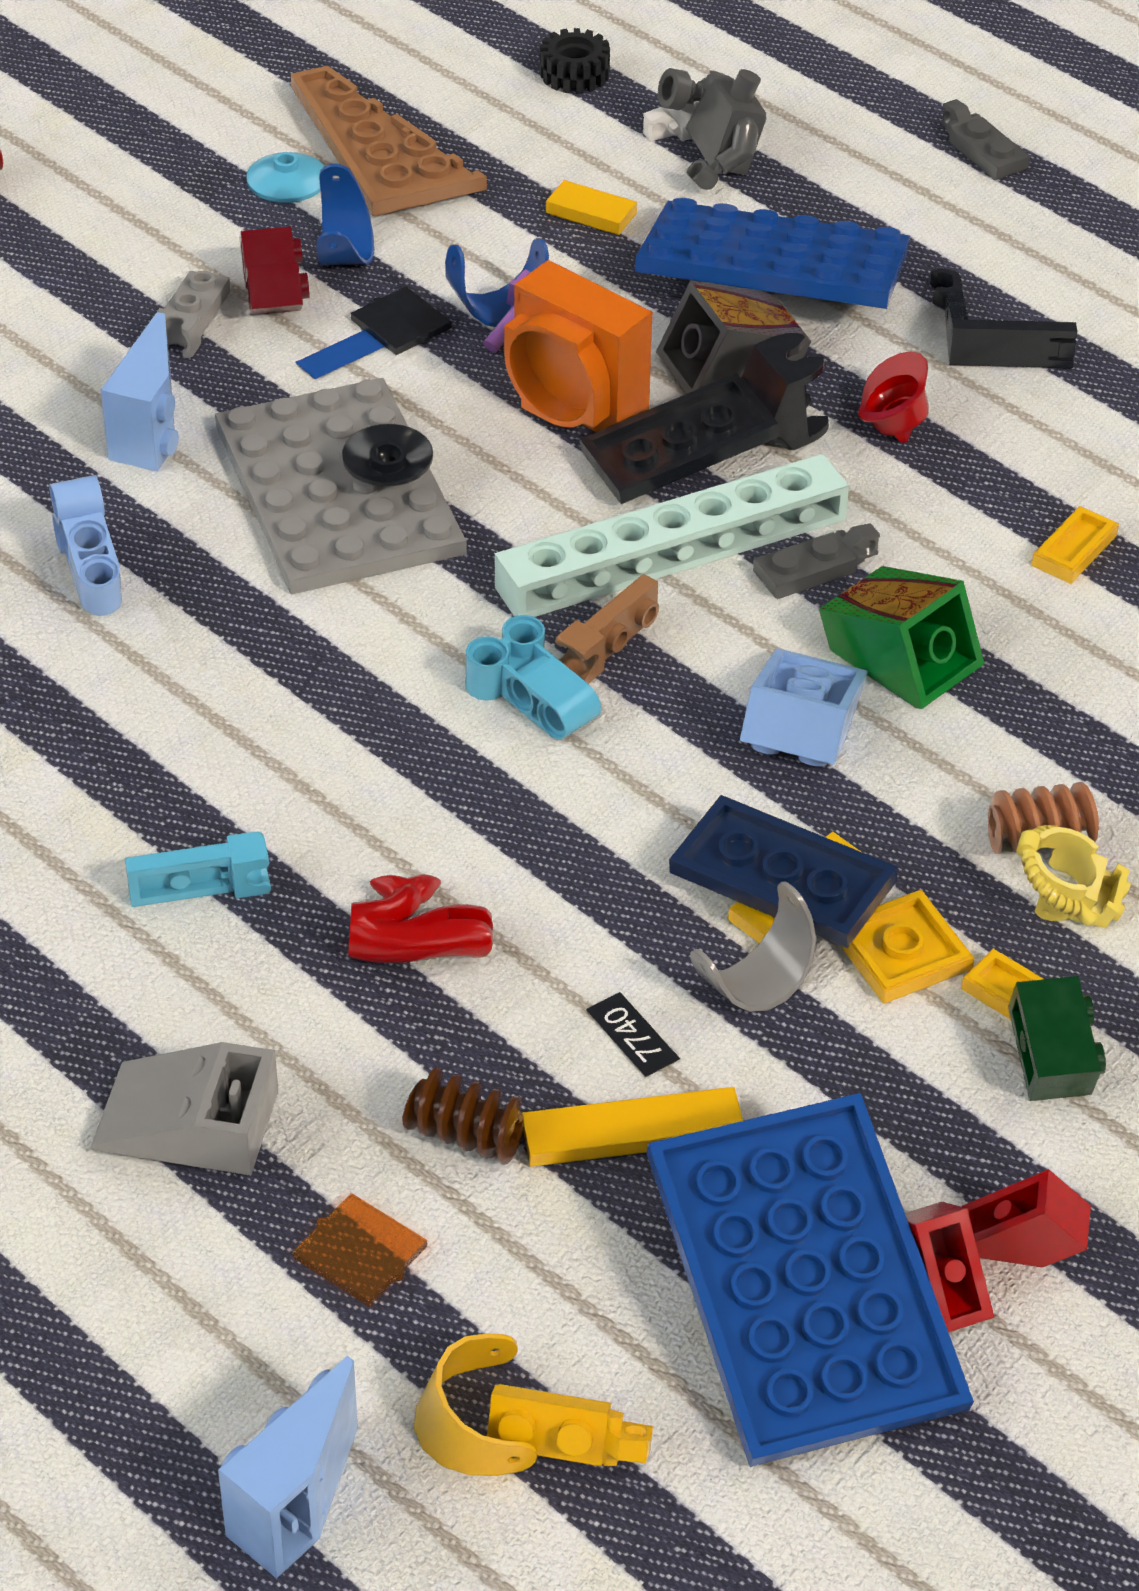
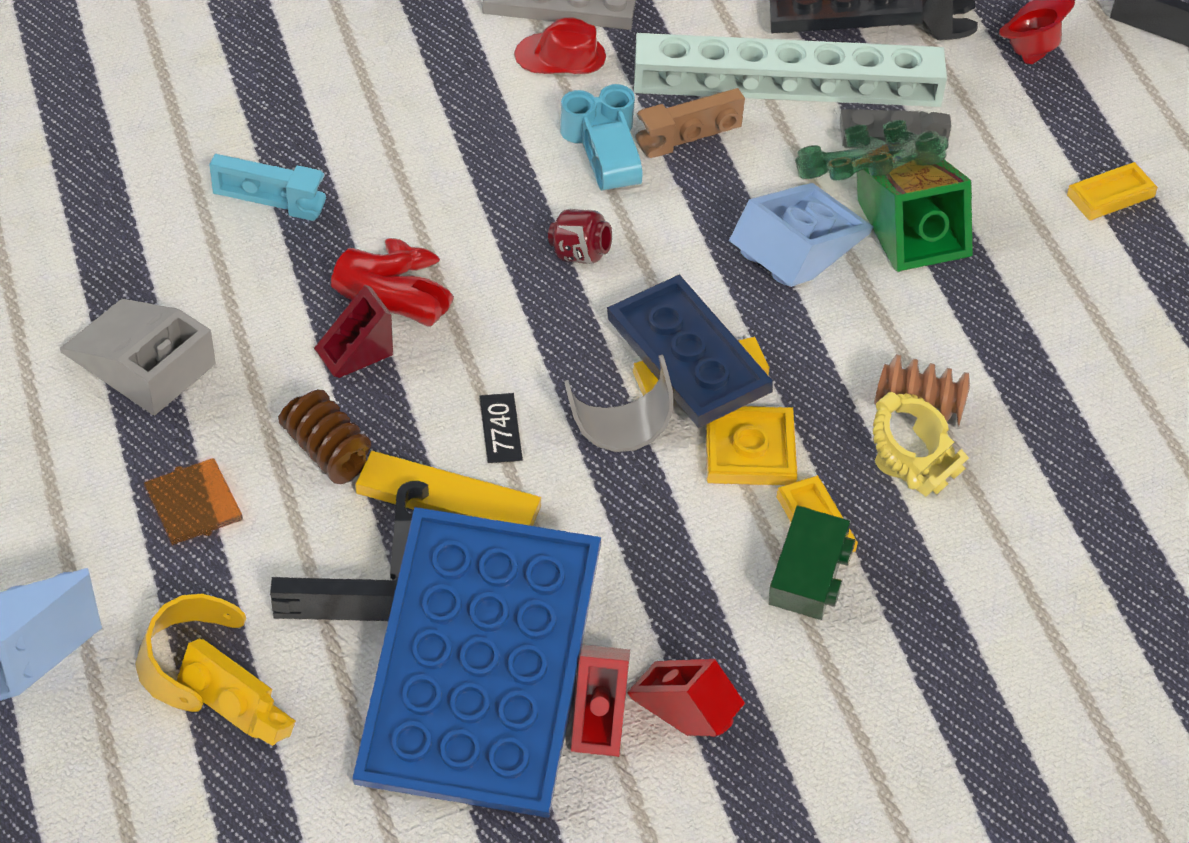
camera: 25 degrees right, 5 degrees up
none -> black hinge [270,481,429,621]
none -> dark red slope [314,285,393,378]
none -> red piece [514,17,606,74]
none -> dark red head [548,209,612,264]
none -> clear green plant [795,120,949,181]

